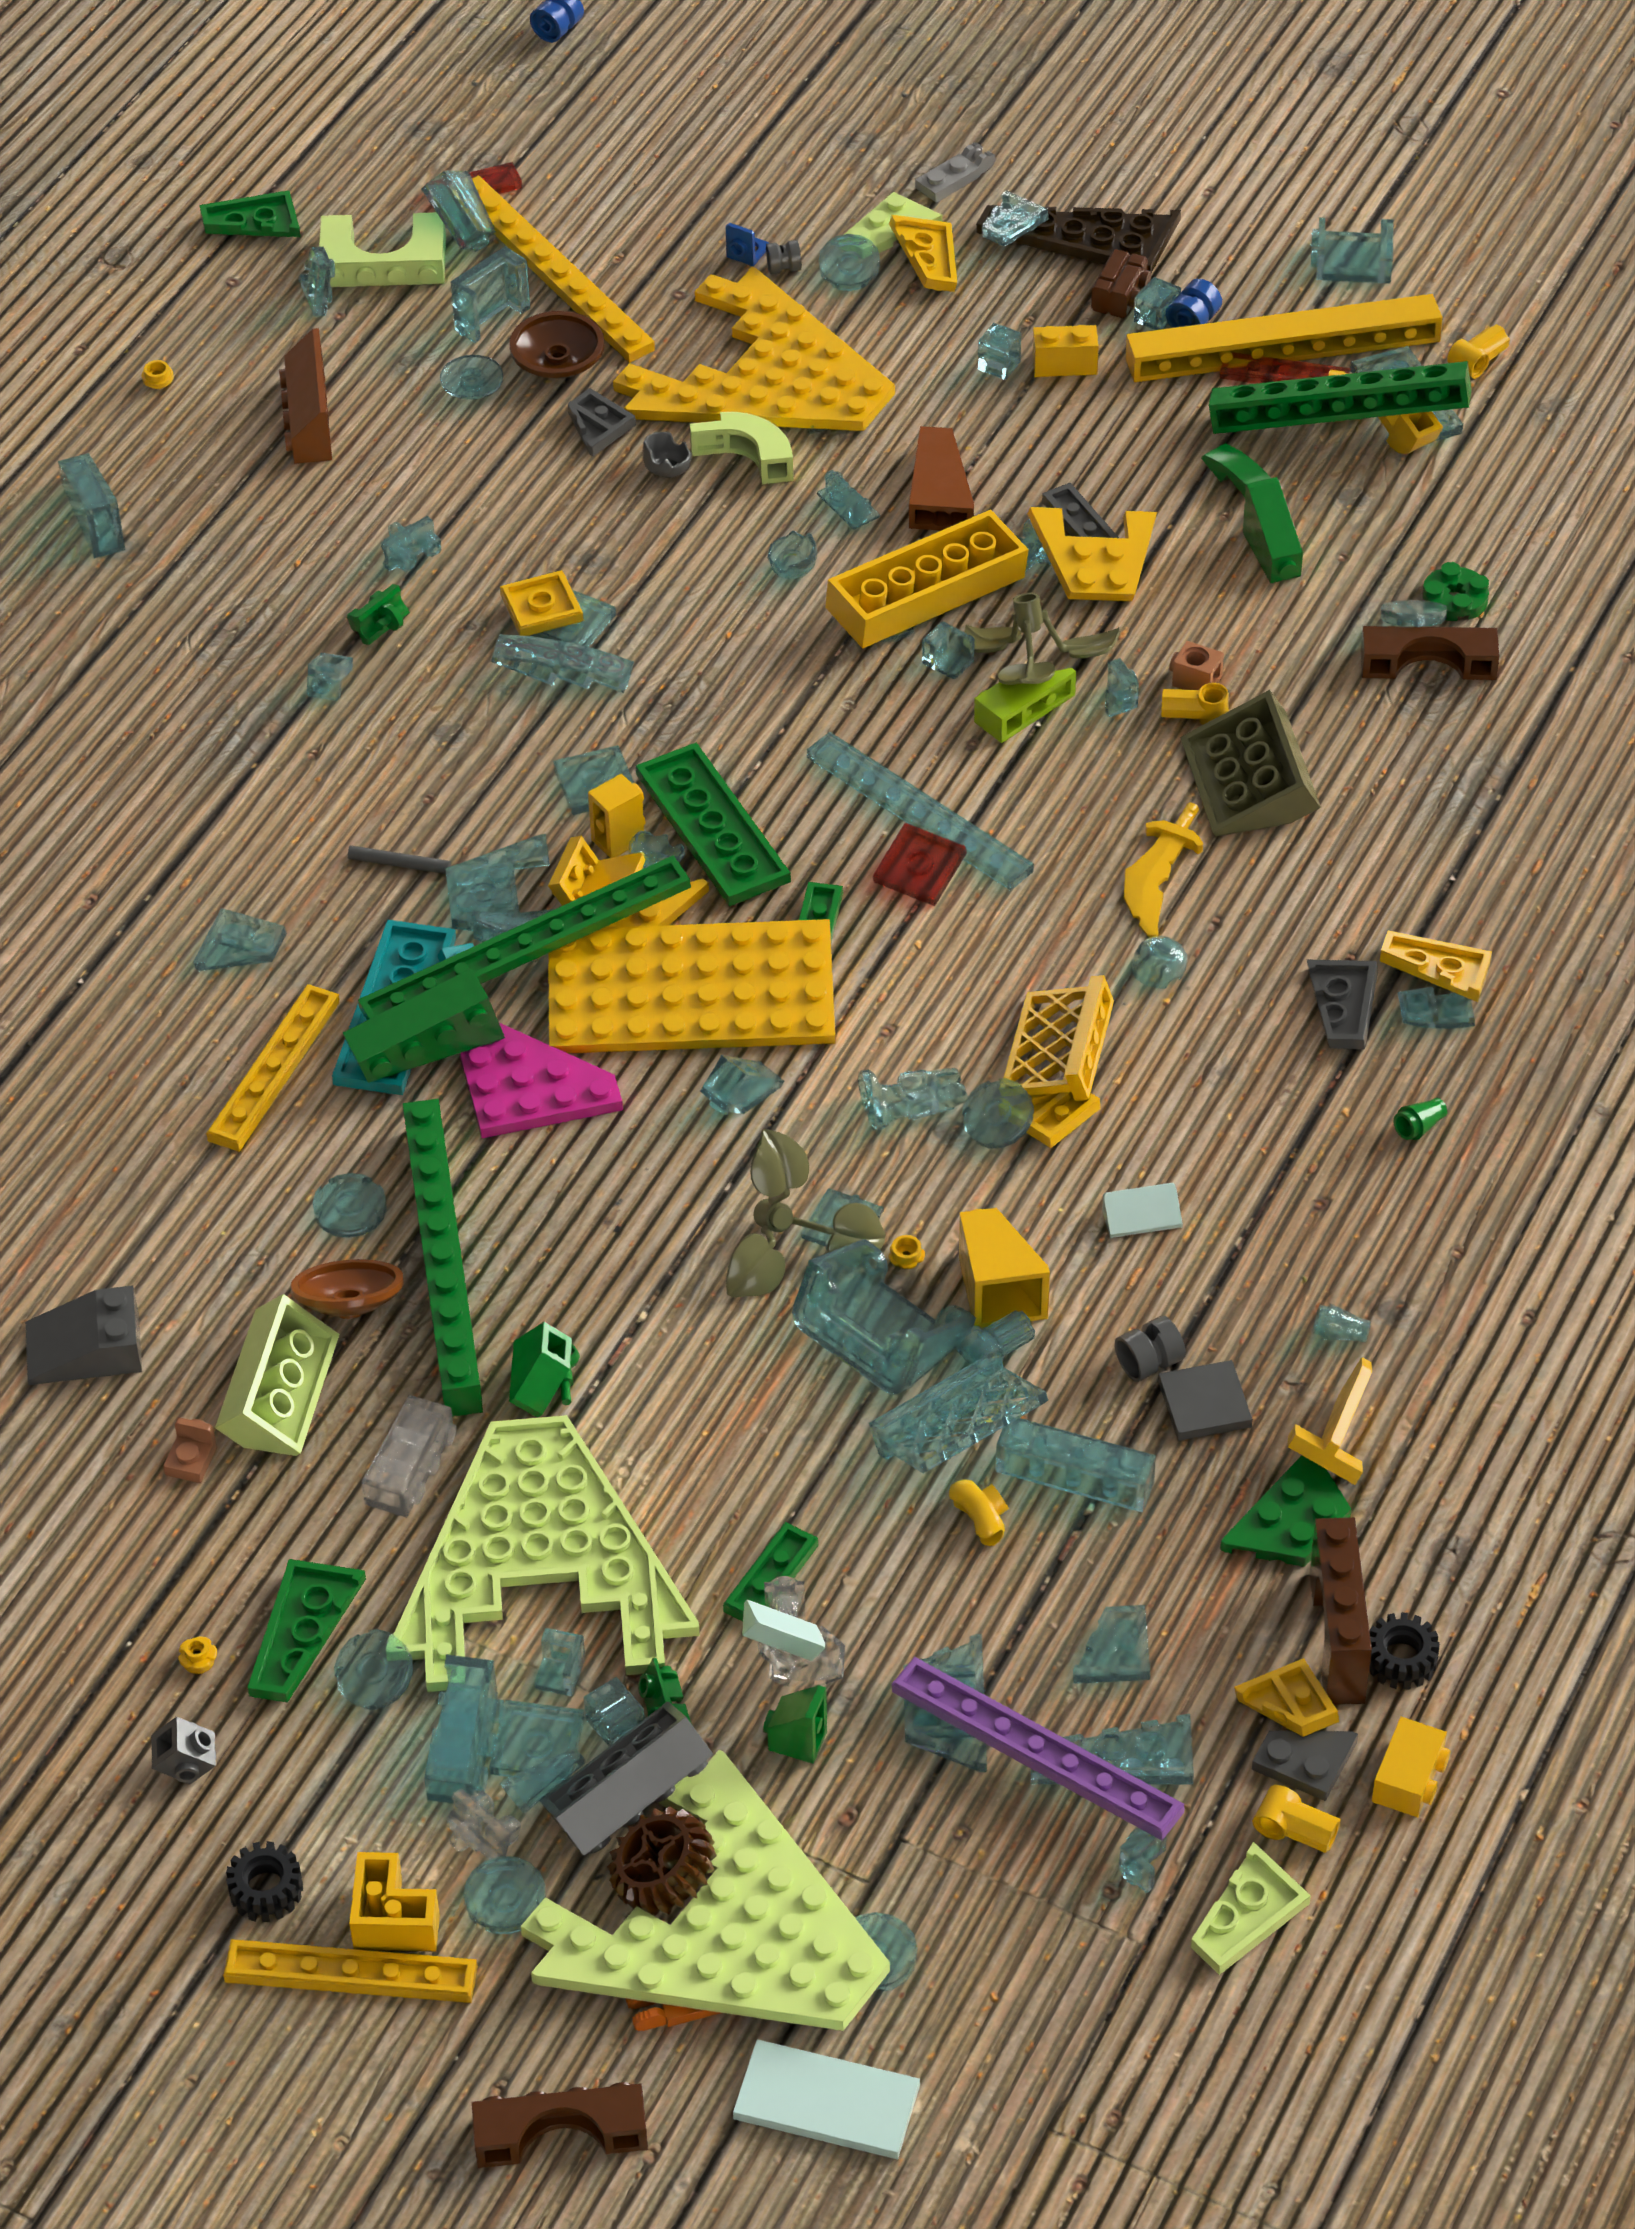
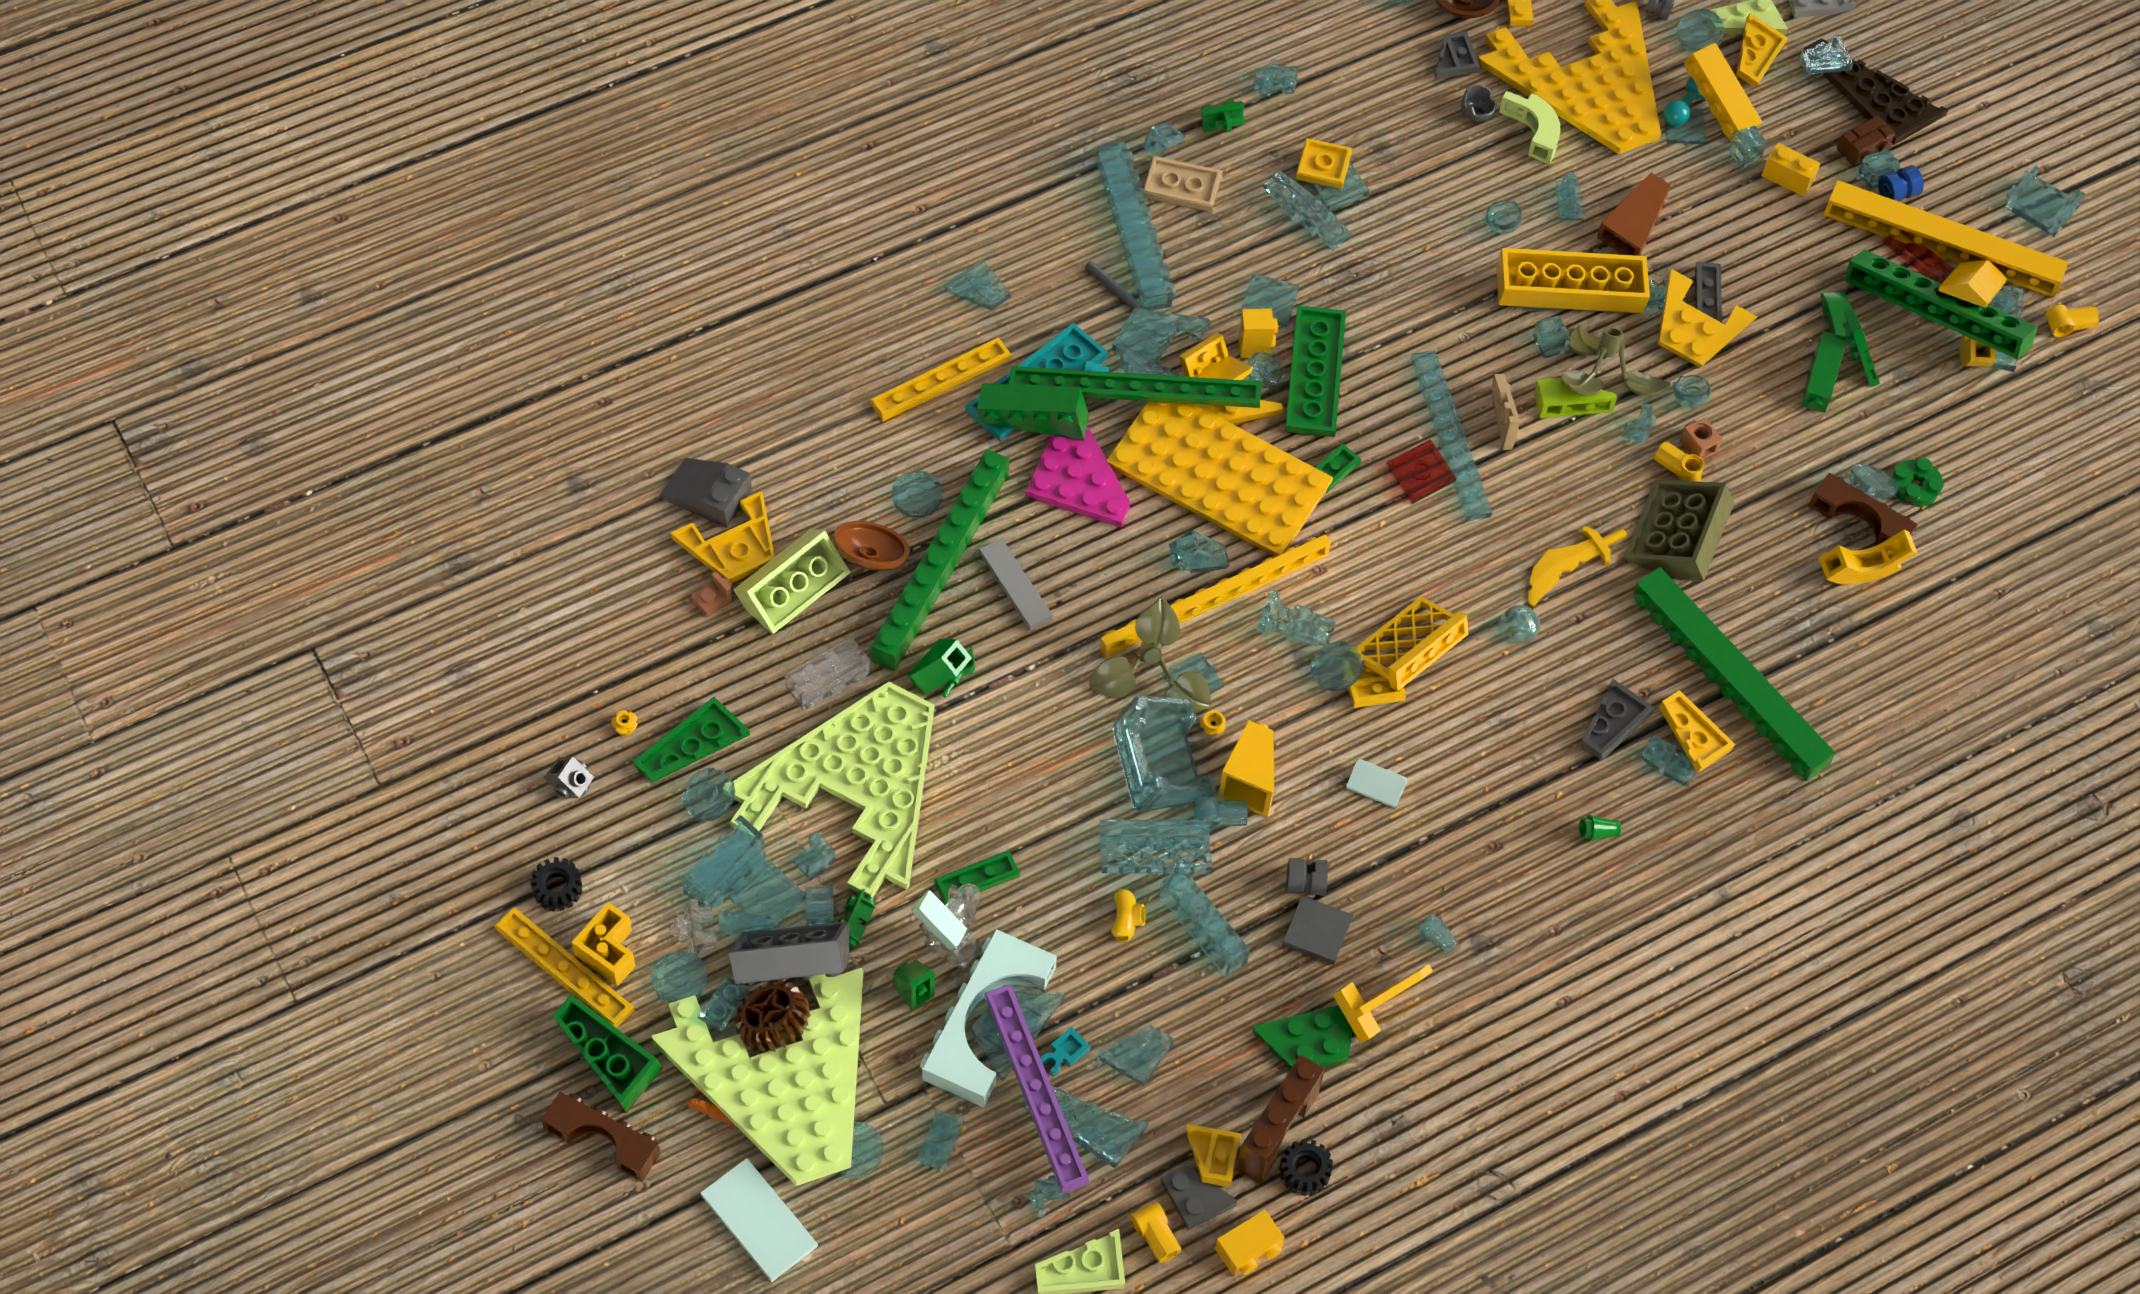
camera: 30 degrees right, 10 degrees up
none -> green wedge [553,994,663,1113]
none -> yellow wing [670,491,775,584]
none -> clear light blue slope [698,976,749,1033]
none -> clear light blue slope [917,1109,965,1172]
none -> light aqua arch [920,929,1057,1108]
none -> light grey tile [979,538,1053,631]
none -> teal plate [1041,1027,1091,1077]
none -> clear light blue brick [1096,142,1176,312]
none -> yellow plate [1100,534,1331,659]
none -> tan tile [1142,156,1223,212]
none -> tan wing [1491,374,1520,450]
none -> green brick [1633,567,1836,781]
none -> teal piece [1663,76,1704,127]
none -> clear light blue piece [1665,109,1706,146]
none -> clear light blue hair [1673,375,1711,409]
none -> yellow brick [1684,43,1763,142]
none -> yellow arch [1819,530,1918,585]
none -> green wing [1842,309,1880,387]
none -> yellow slope [1938,259,2007,308]

